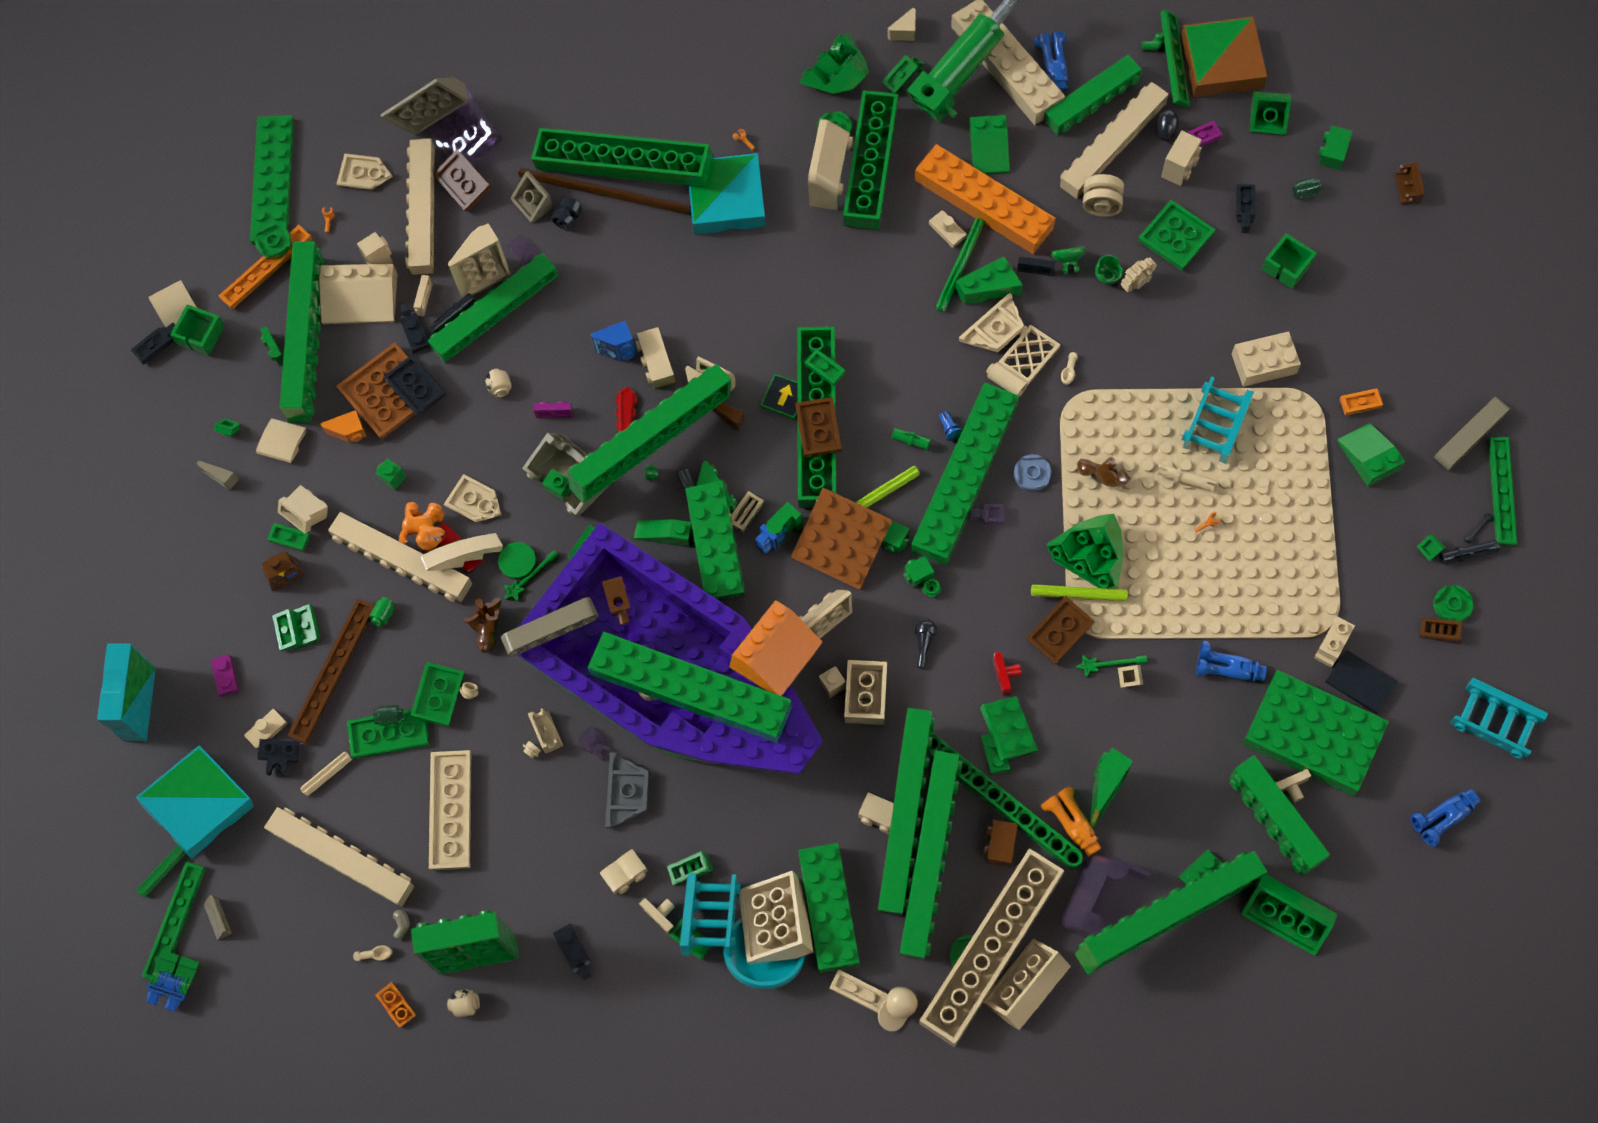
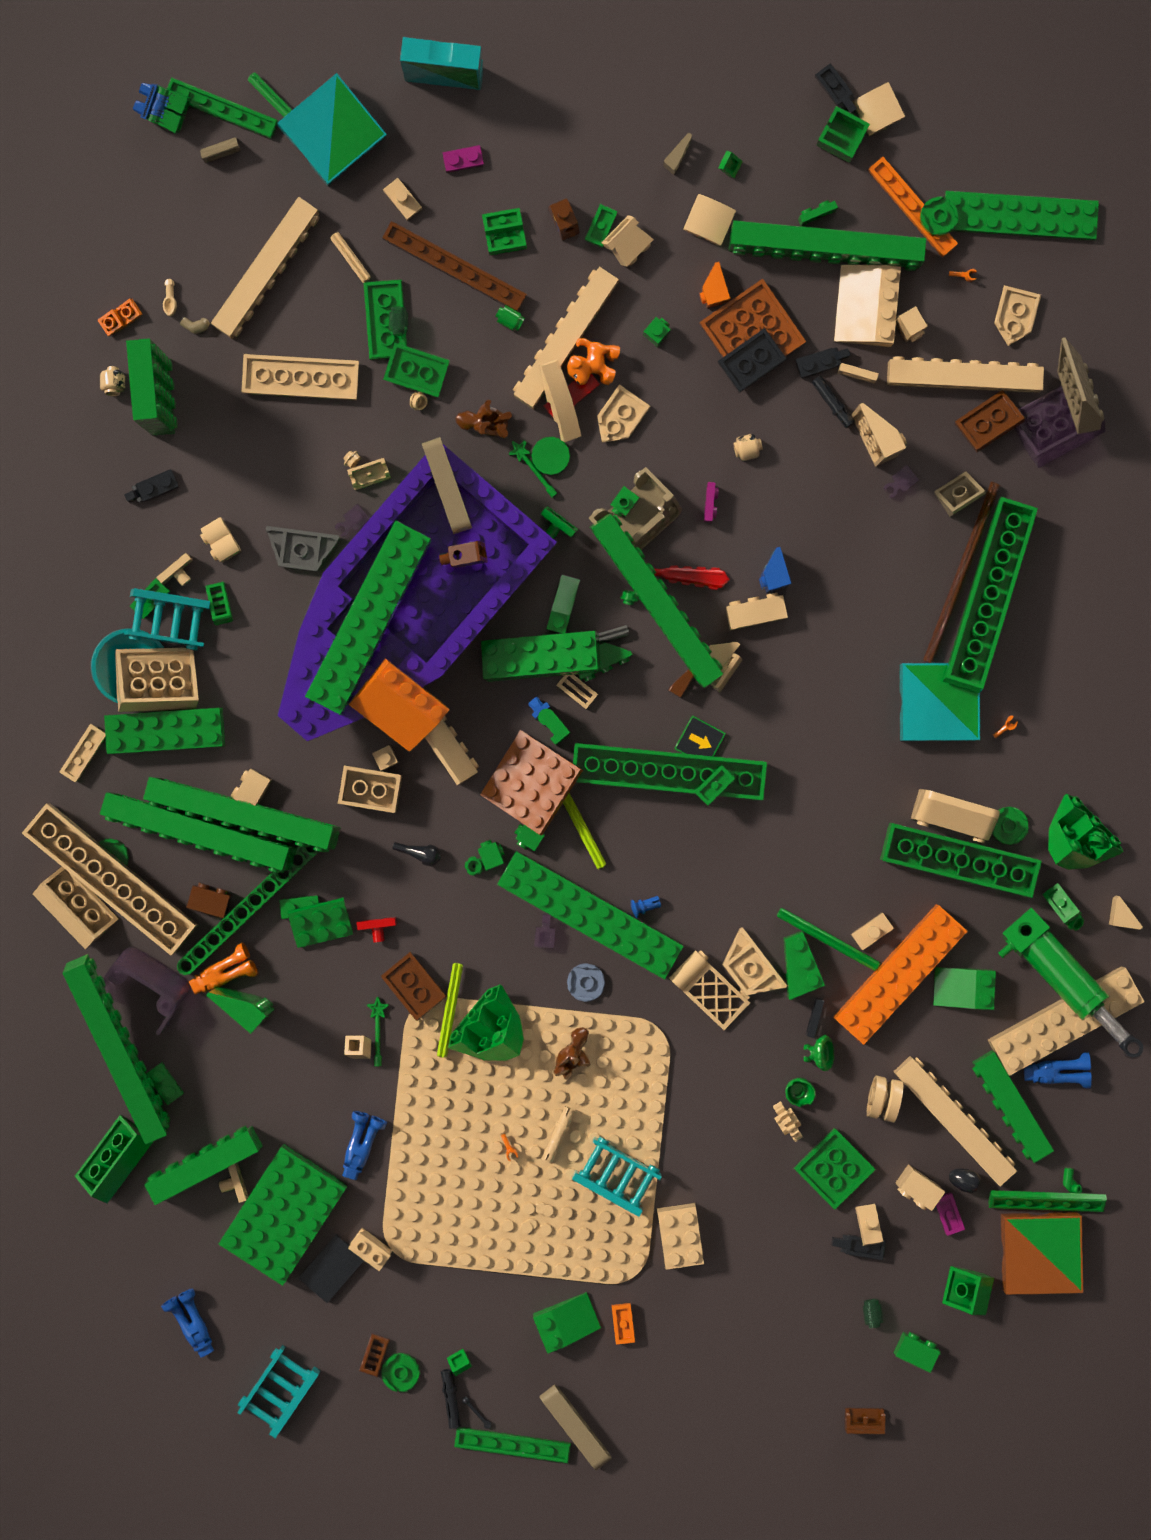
camera: 90 degrees right, 20 degrees up
black plate [257,739,300,777] -> none
green brick [428,253,558,363] -> none
black wheel [551,196,583,231] -> none
reddish brown plate [795,397,842,458] -> none
tan cap [878,987,918,1031] -> none
green pin [892,427,931,450] -> none
tan piece [1061,352,1078,385] -> none
green piece [1261,233,1317,289] -> none
none -> tan tile [855,1204,883,1246]

